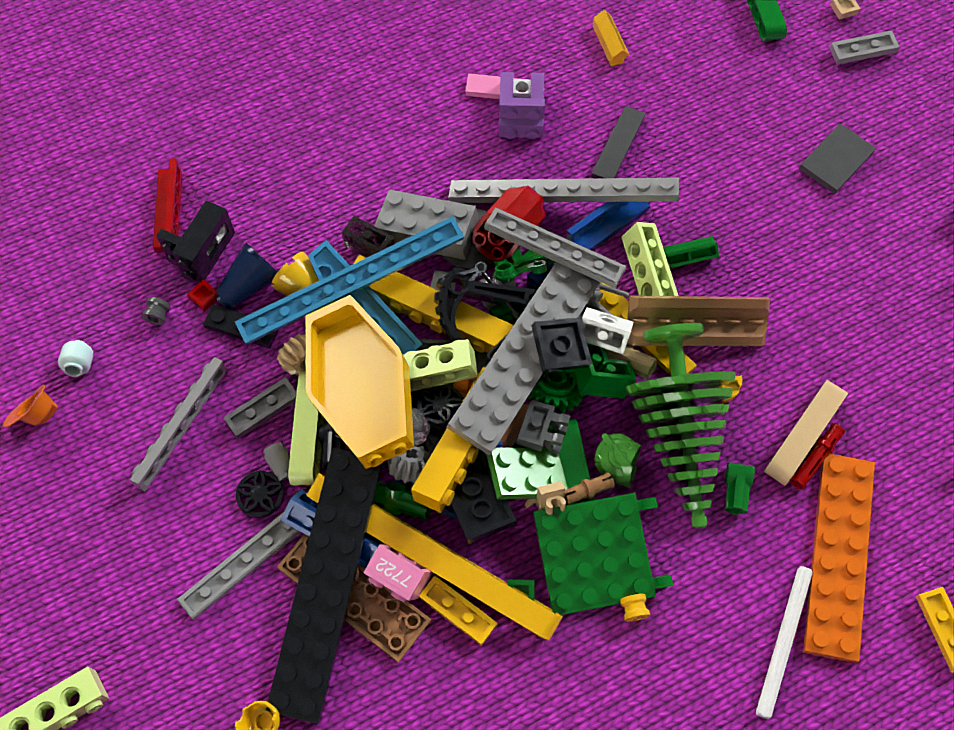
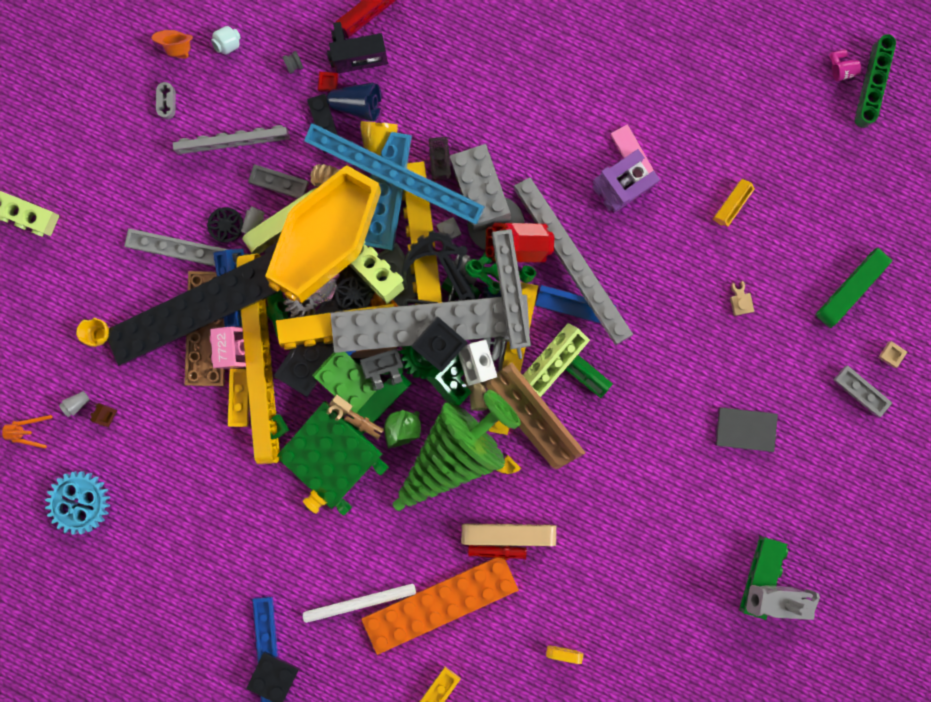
camera: 55 degrees right, 20 degrees up
dark grey tile [591,106,646,179] -> none
green piece [724,462,755,515] -> none
none -> light grey beam [156,82,176,120]
none -> tan plate [730,281,754,316]

